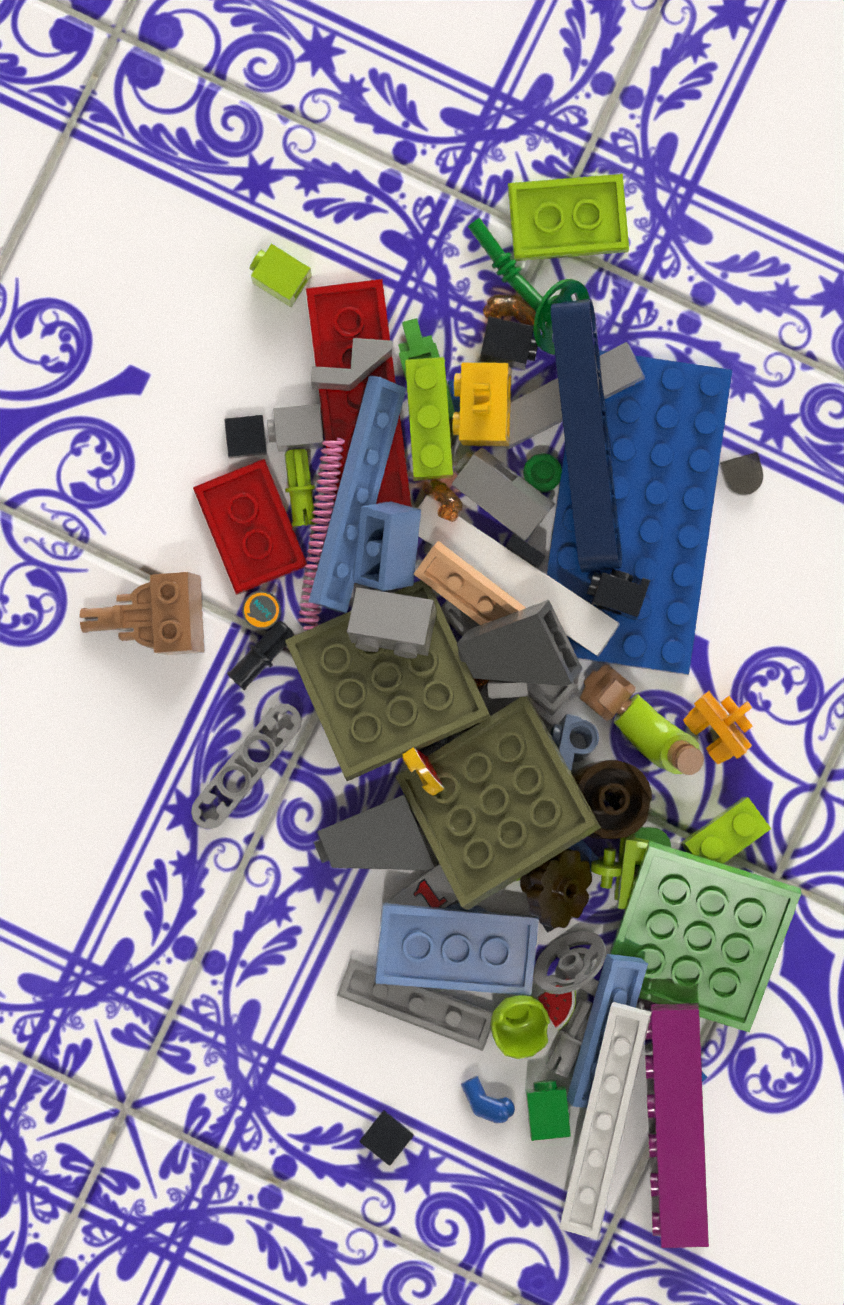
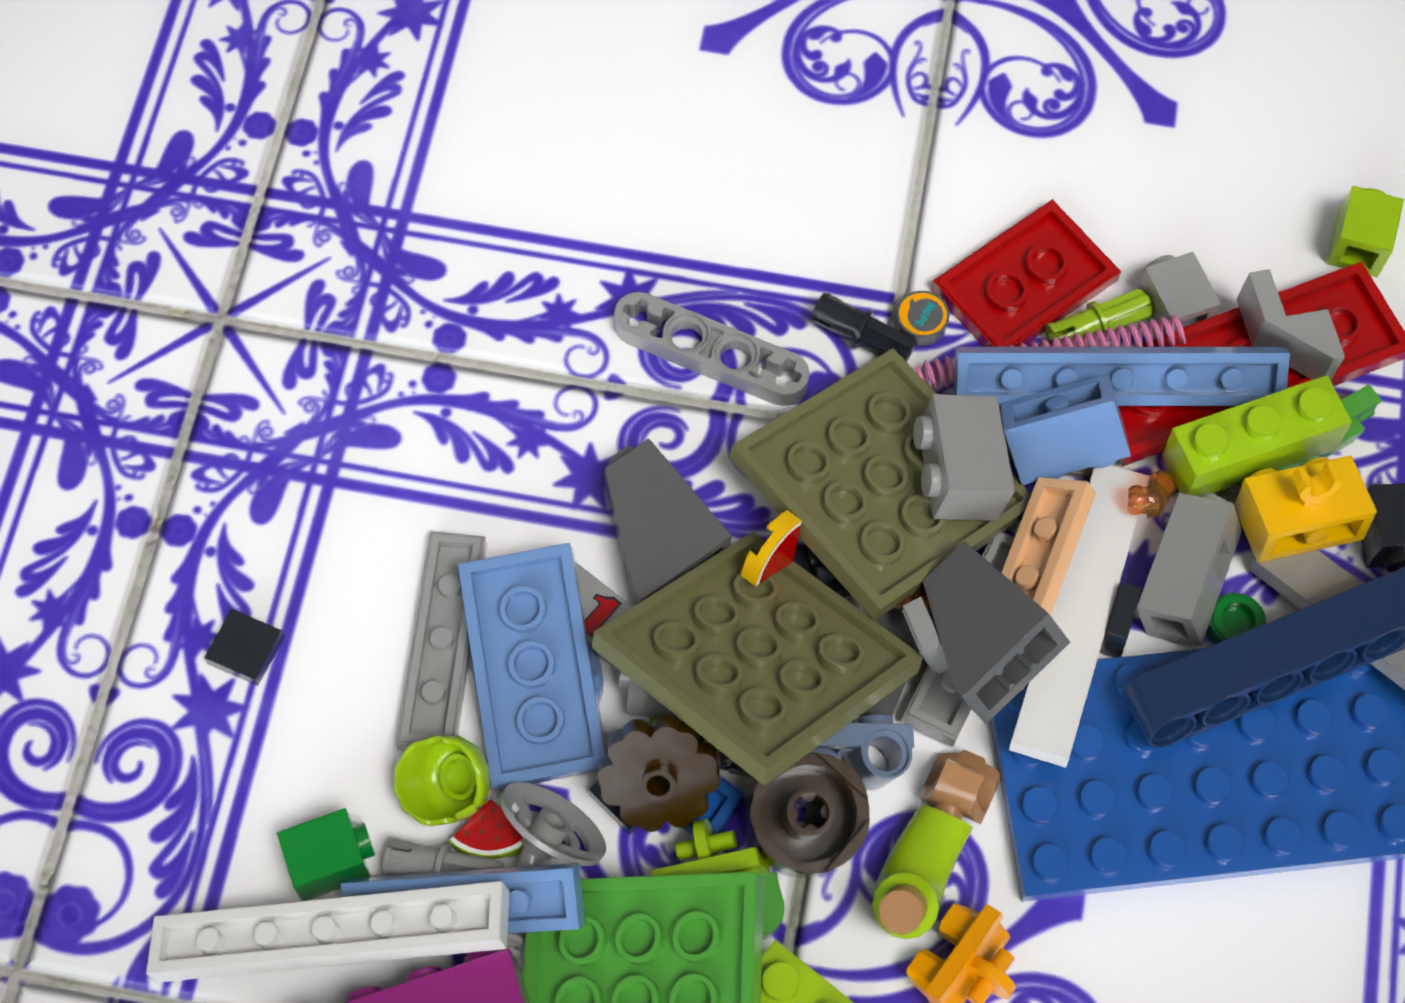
camera: 75 degrees right, 20 degrees down
medium nougat brick [79,572,205,655] -> none
black tile [224,415,267,459] -> none
blue arm [460,1076,515,1124] -> none
black brick [587,569,650,620] -> none
clear smoke tile [719,452,764,496] -> none

